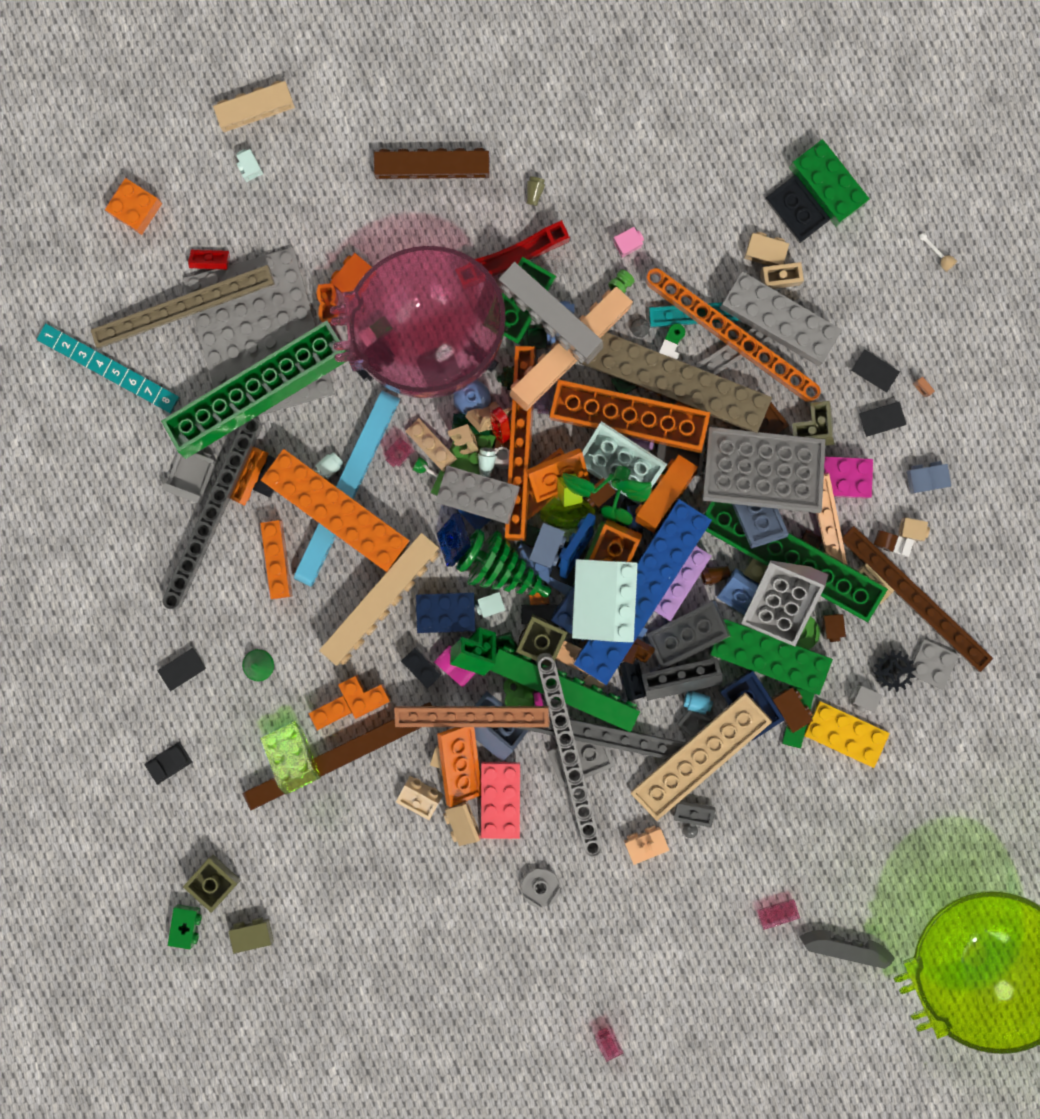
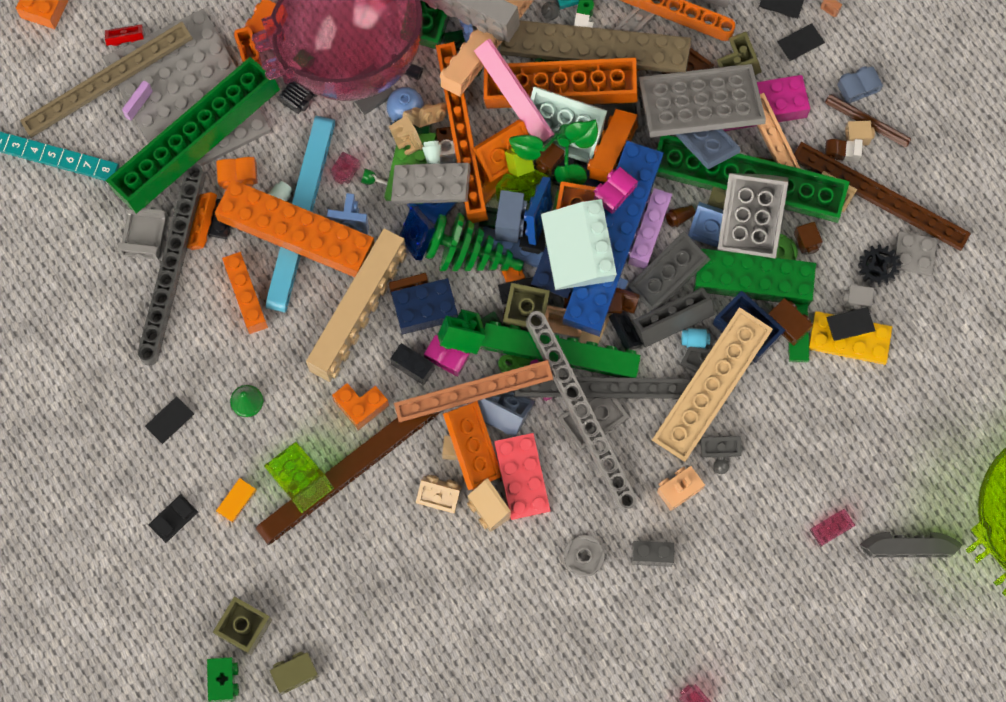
camera: 15 degrees left, 15 degrees down
orange brick [308,696,352,731] -> none
tan plate [405,418,457,472] -> none
light aqua brick [475,592,505,618] -> none
red beam [490,406,510,444] -> none
plant [497,365,514,390] -> none
brick [534,387,554,415] -> none
none -> lavender tile [122,81,153,121]
none -> orange brick [216,157,258,189]
none -> light orange tile [216,478,256,523]
none -> medium blue bracket [327,193,369,234]
none -> reddish brown plate [388,273,428,295]
none -> bright pink tile [474,39,554,143]
none -> dark pink brick [594,167,638,214]
none -> dark grey brick [631,541,674,567]
none -> reddish brown axle [825,94,911,147]
none -> black piece [826,307,876,341]

